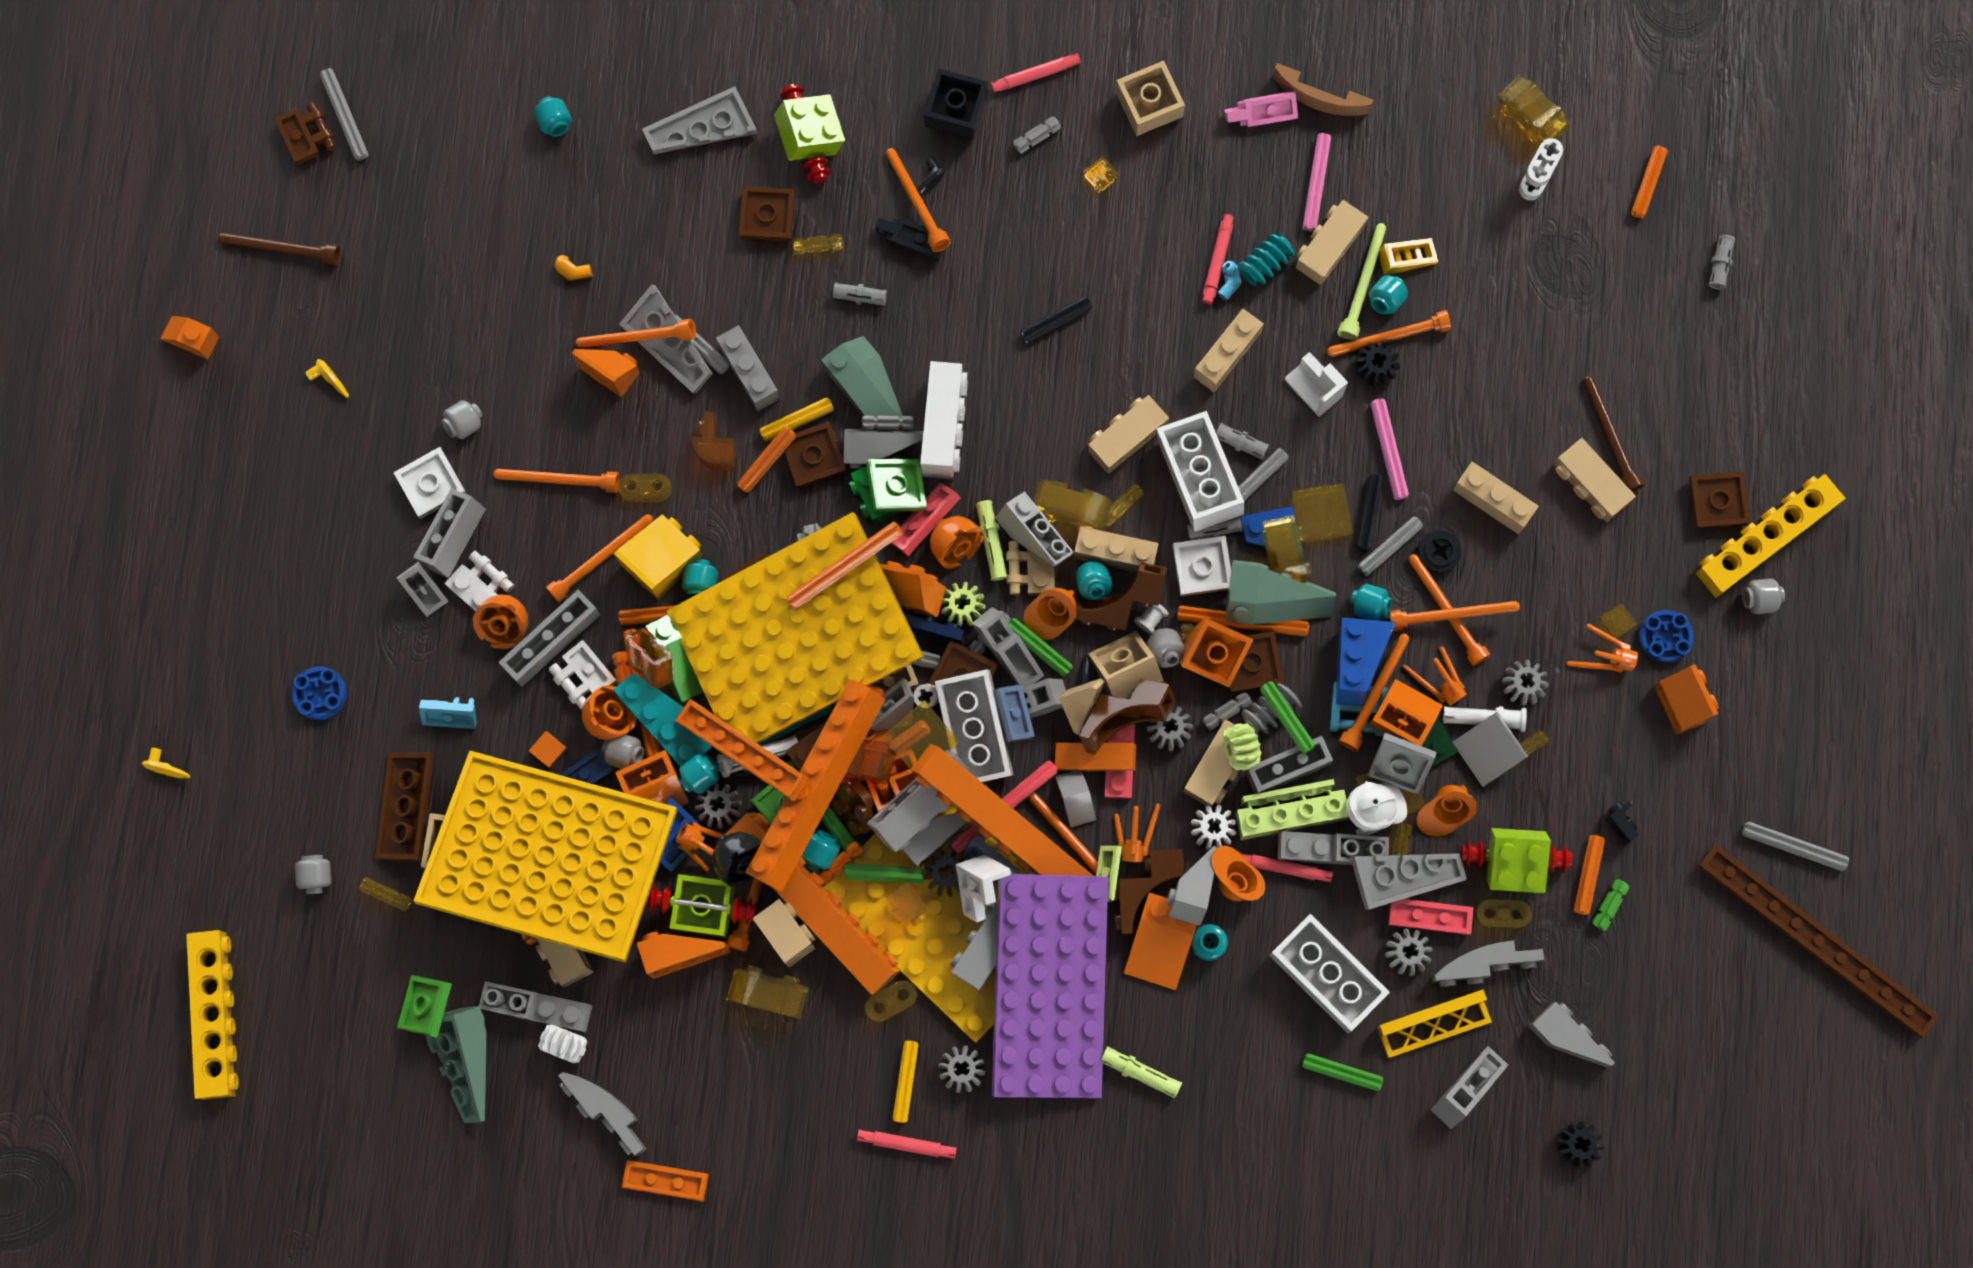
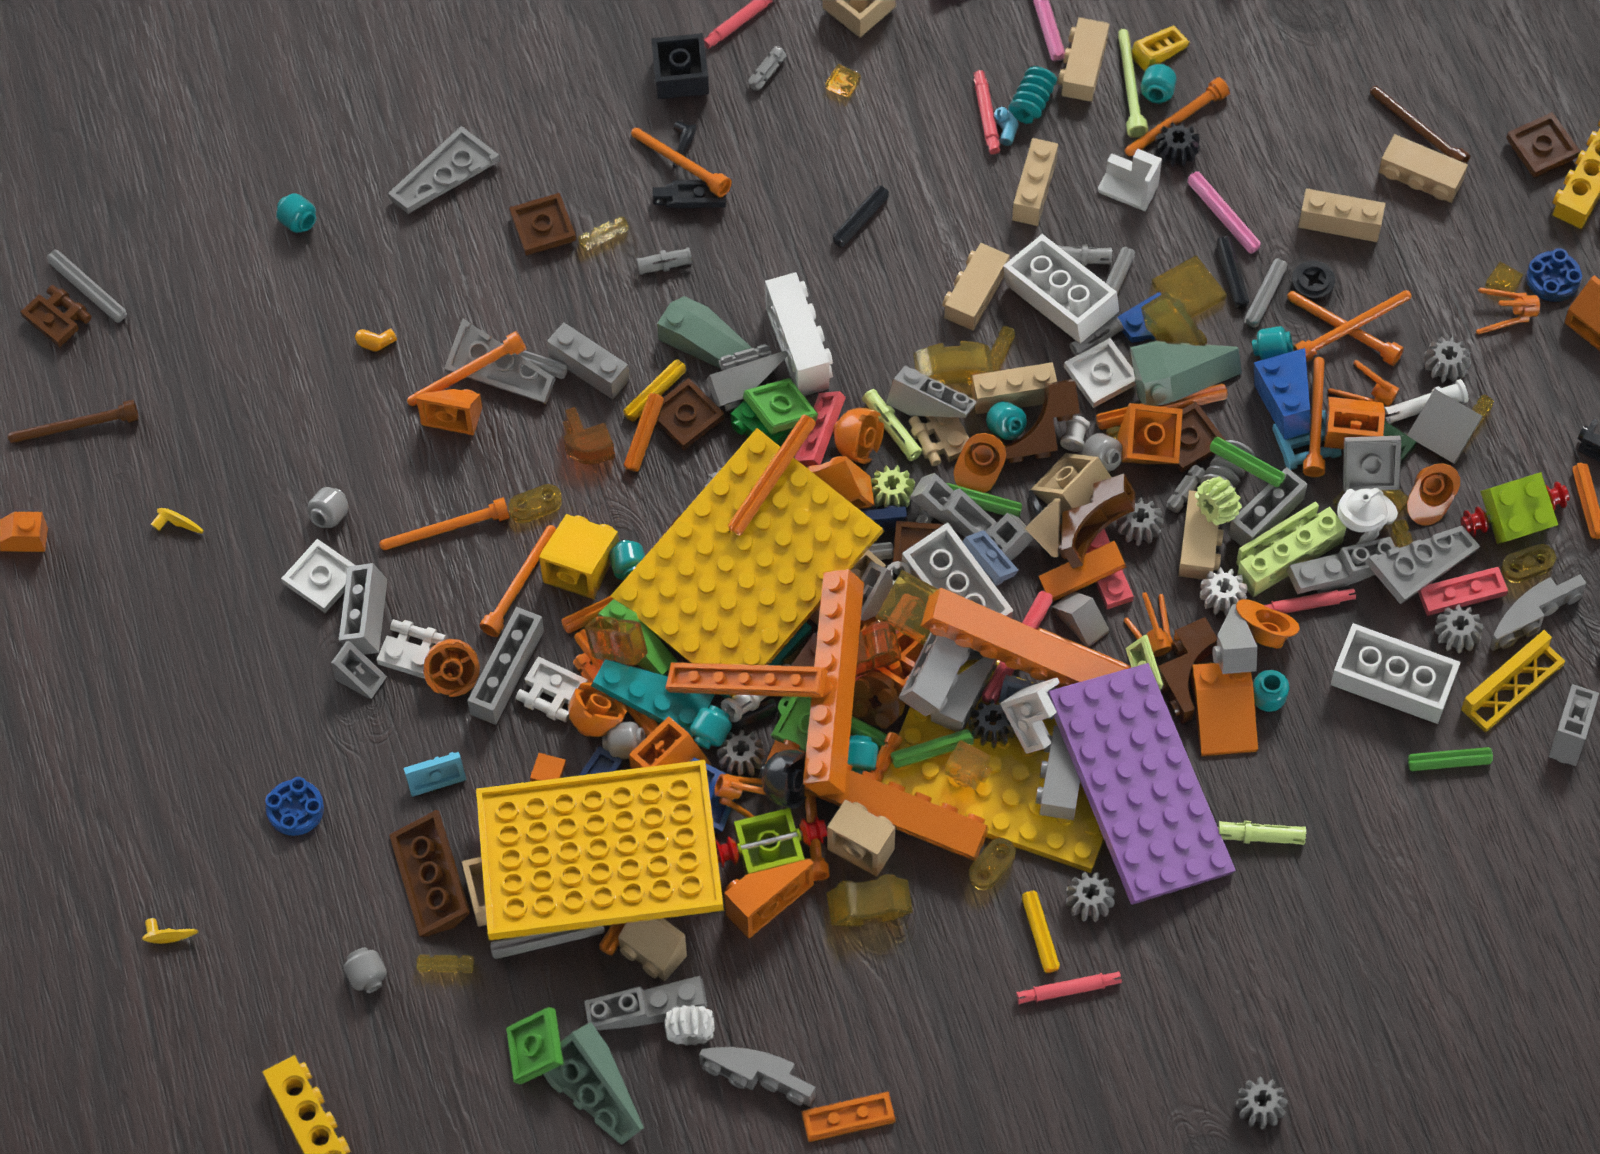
camera: 25 degrees left, 15 degrees down
brick [774,84,845,184] -> none

